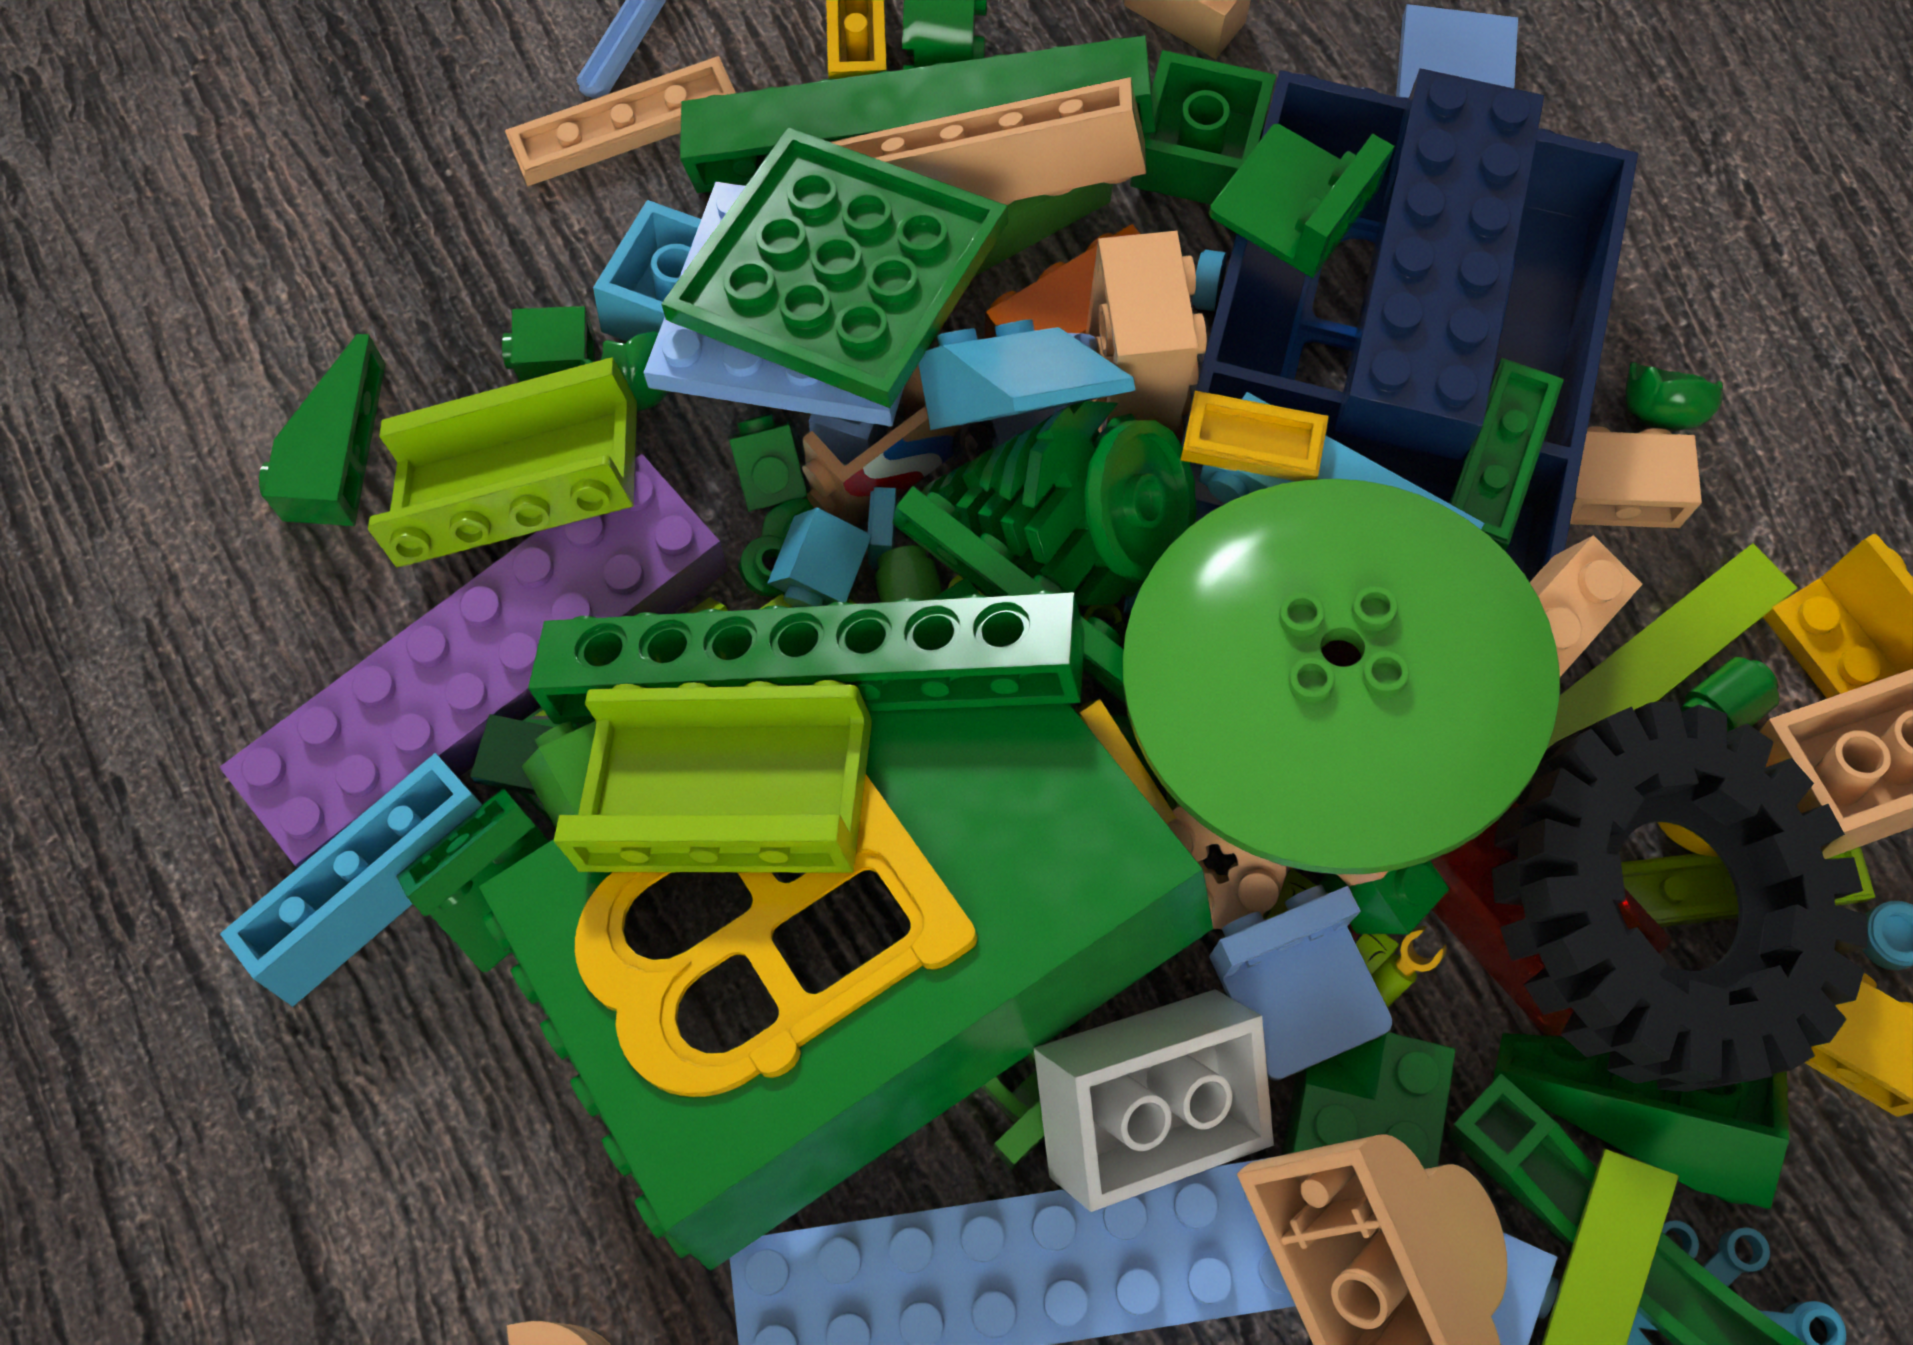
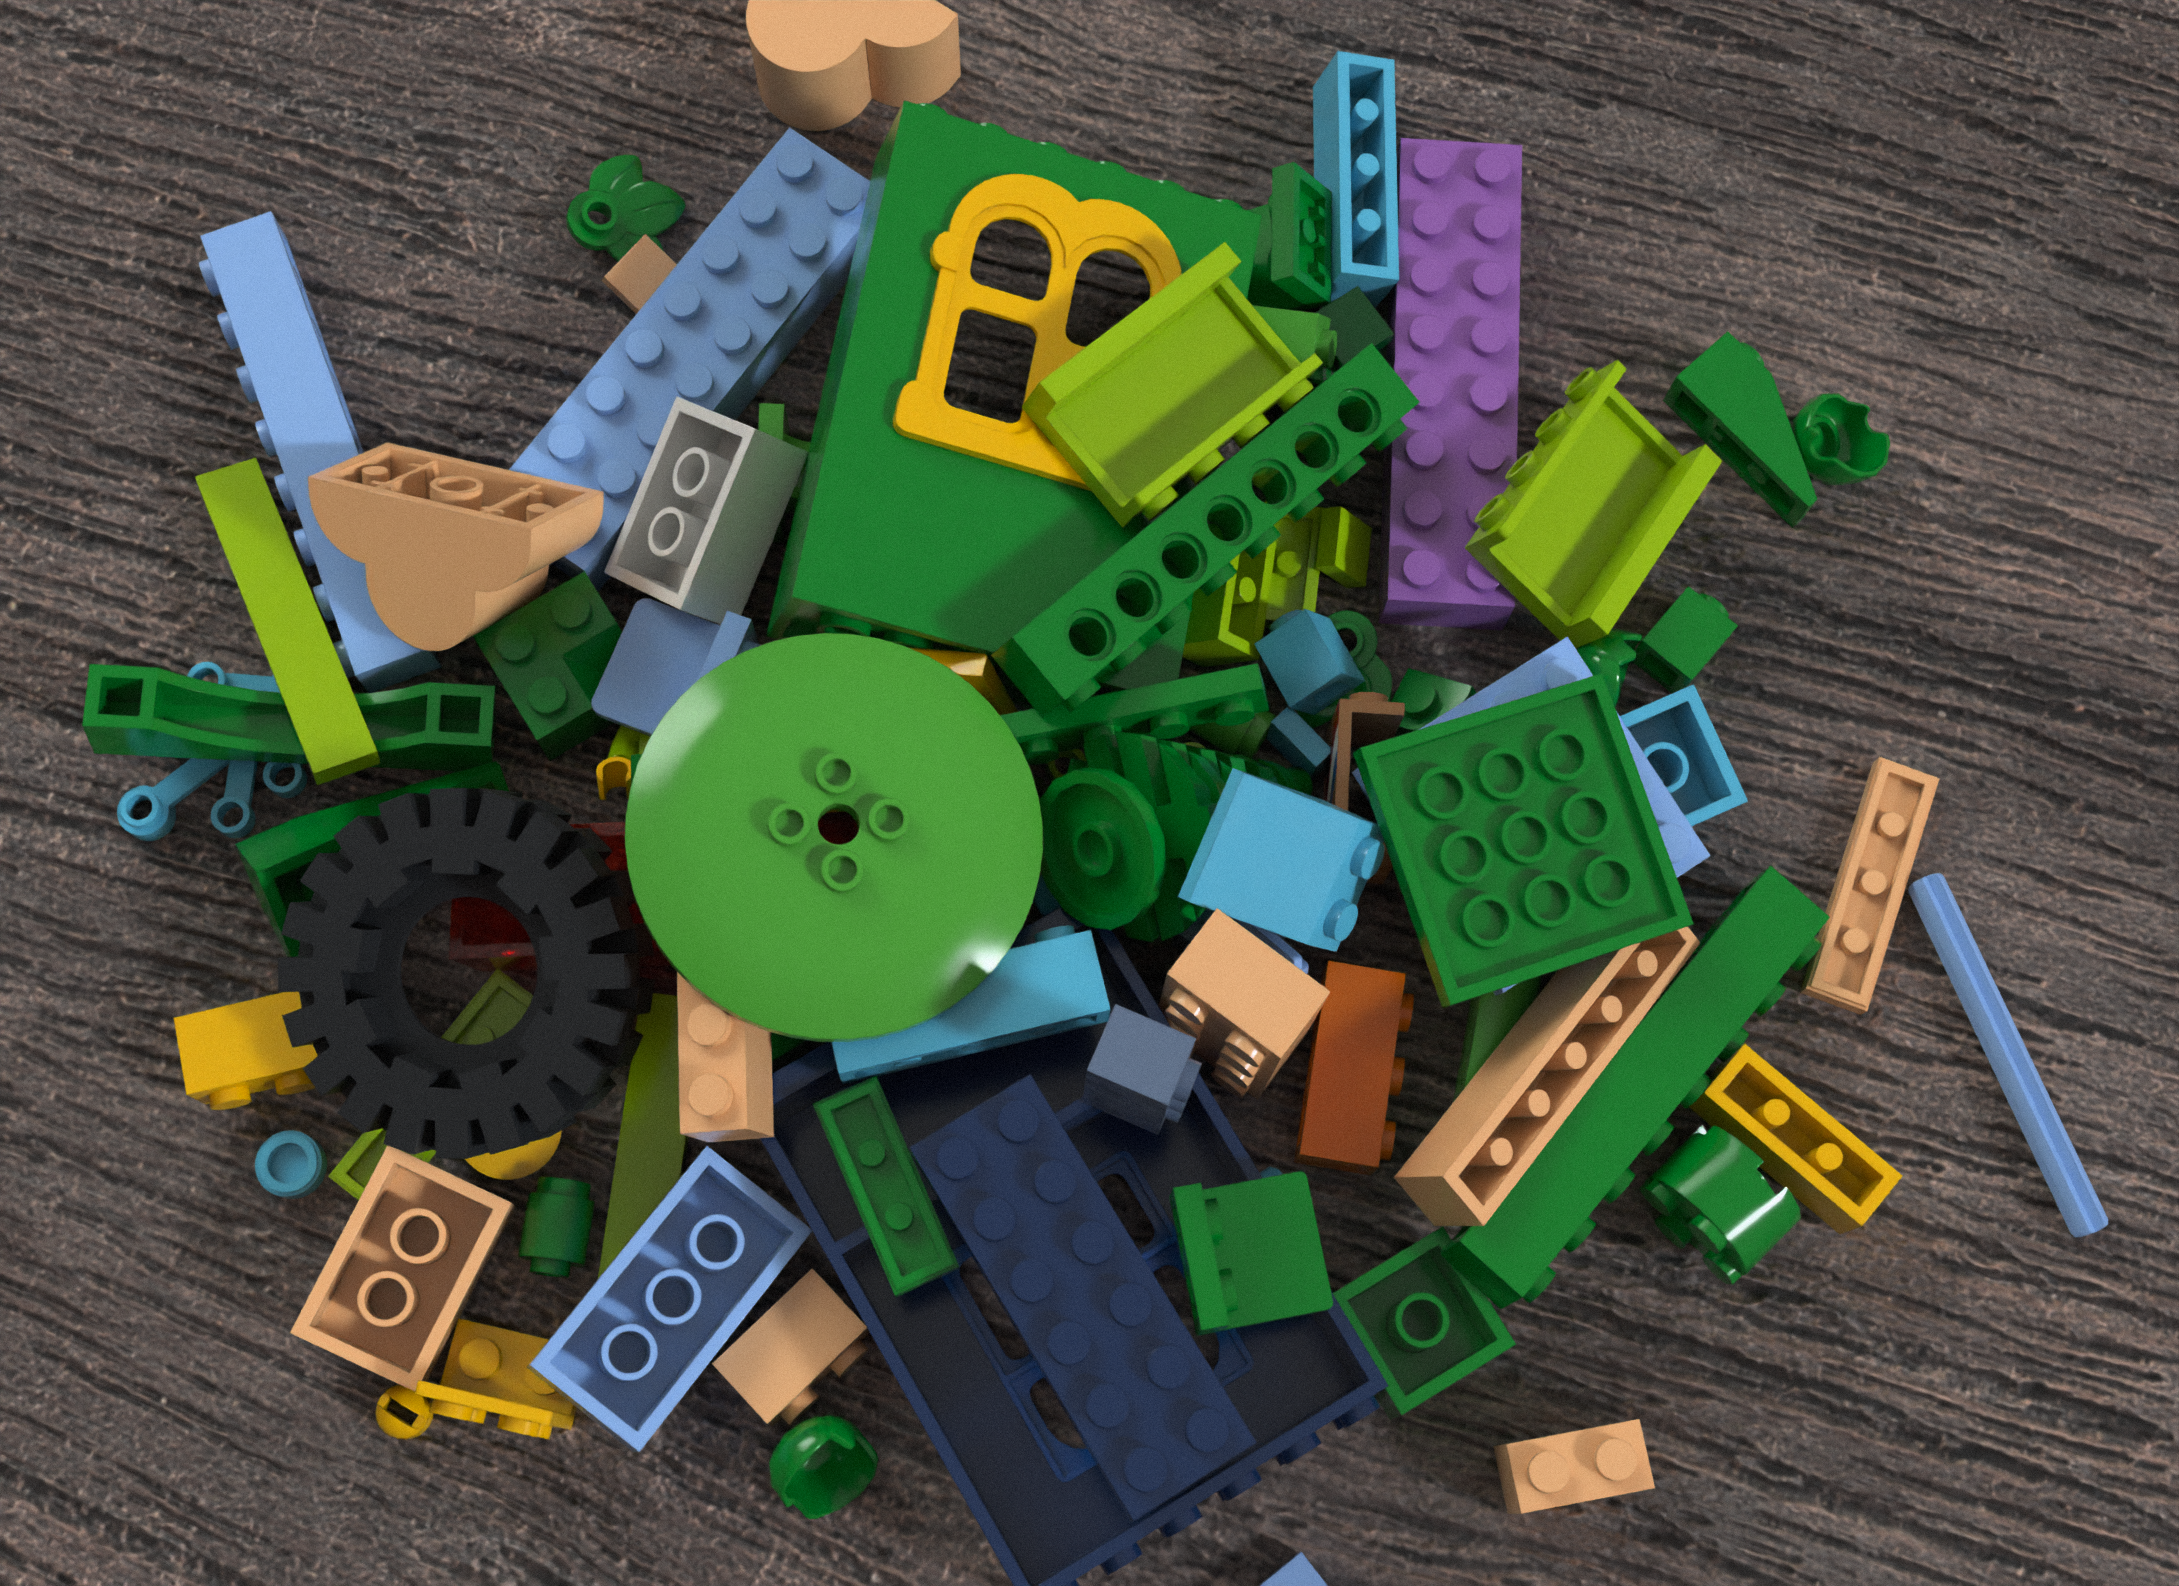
camera: 130 degrees right, 5 degrees up
yellow tile [1181,390,1329,481] -> none
none -> light blue brick [527,1146,812,1452]
none -> sand blue brick [1083,1004,1202,1135]
none -> green hair [1792,393,1890,485]

